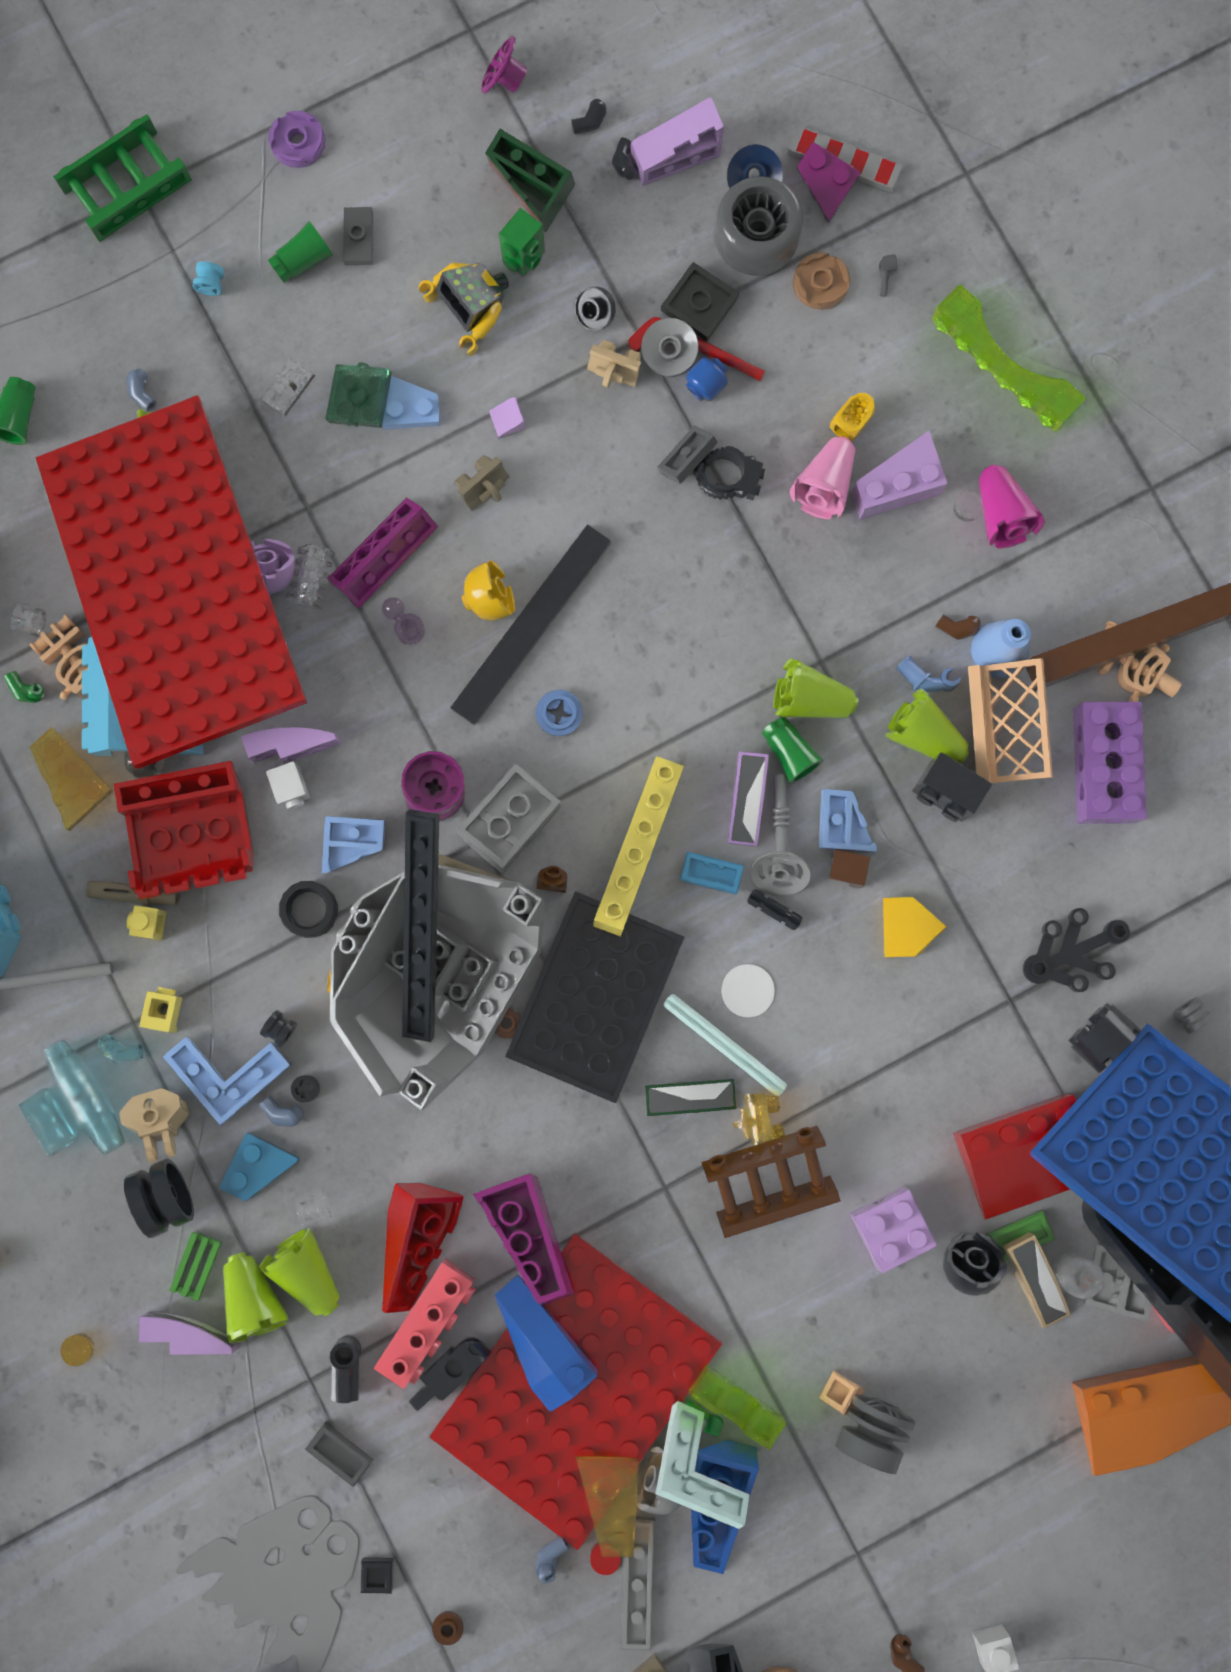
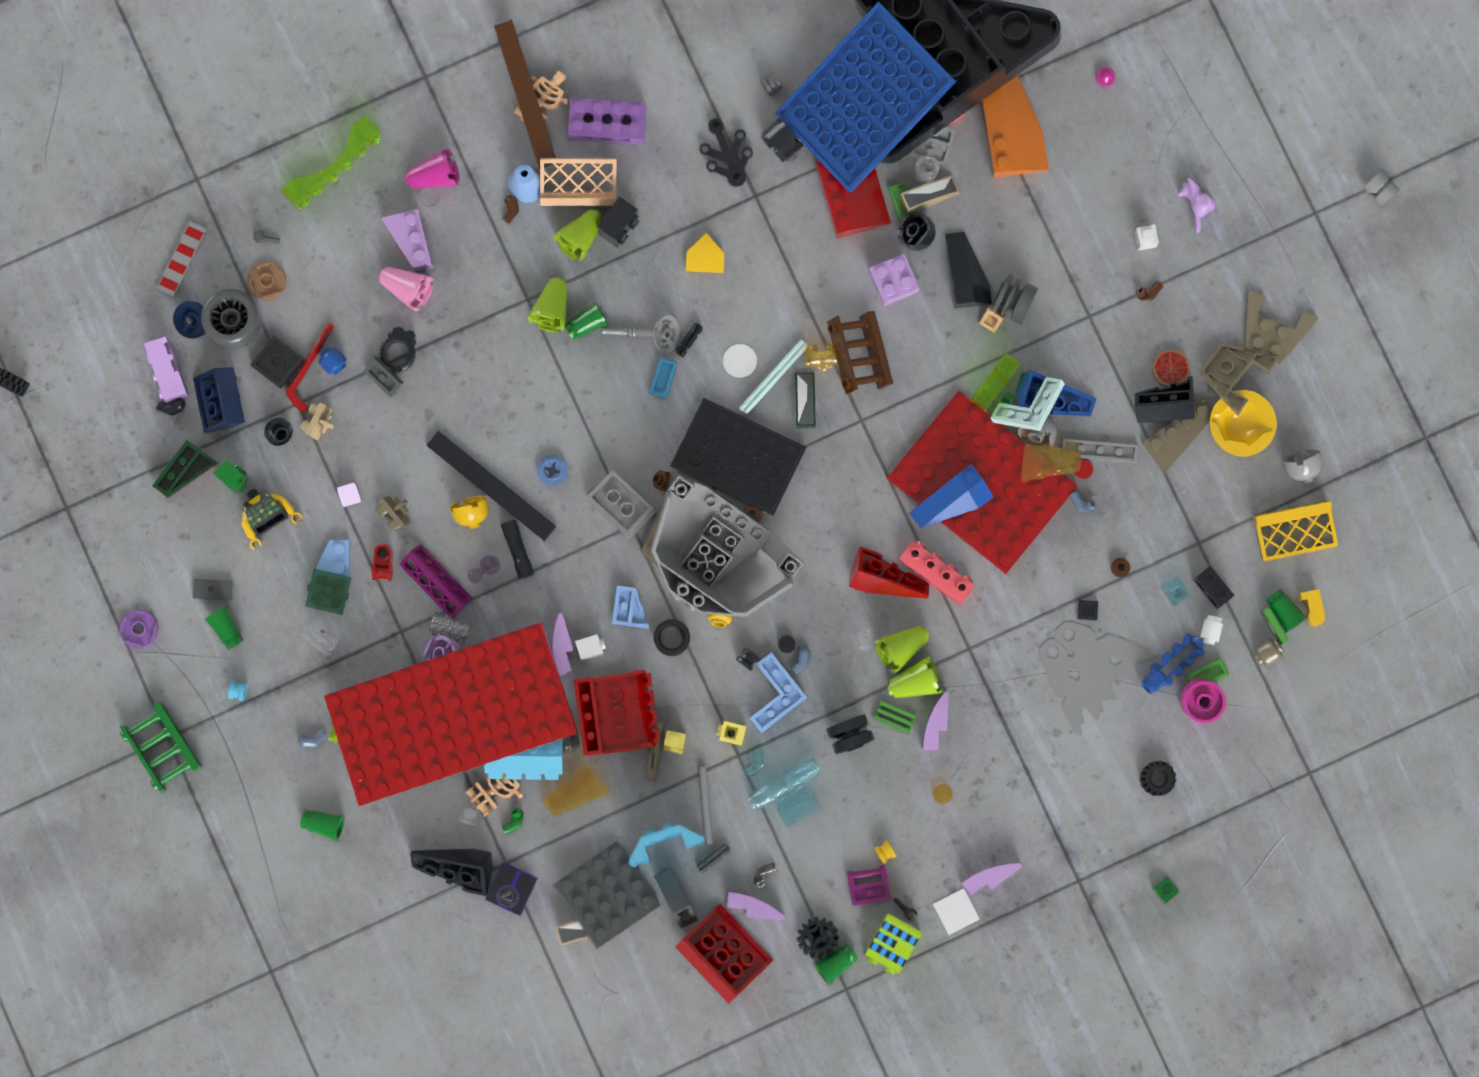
camera: 85 degrees left, 0 degrees up
tan hinge [119,1088,190,1163] -> none
dark azure wing [219,1132,300,1201] -> none
dark grey tile [305,1422,374,1487] -> none
black piece [329,1335,361,1403] -> none
magenta wheel [401,751,465,822] -> none
black tile [402,809,440,1043] -> none
black piece [409,1337,492,1411] -> none
magenta wedge [473,1173,574,1305] -> none
magenta wheel [481,36,527,94] -> none
black arm [571,99,607,134] -> none
light yellow brick [593,756,684,937] -> none
light grey dish [641,318,698,376] -> none
slope [728,751,769,847] -> none
magenta wing [797,142,860,222] -> none
light blue wing [819,789,877,853] -> none
yellow rock [829,393,875,443] -> none
reddish brown panel [829,849,870,888] -> none
medium blue piece [896,656,961,692] -> none
none -> dark blue slope [193,367,245,433]
none -> red piece [372,544,393,581]
none -> black axle [501,519,534,579]
none -> black wedge [945,232,992,309]

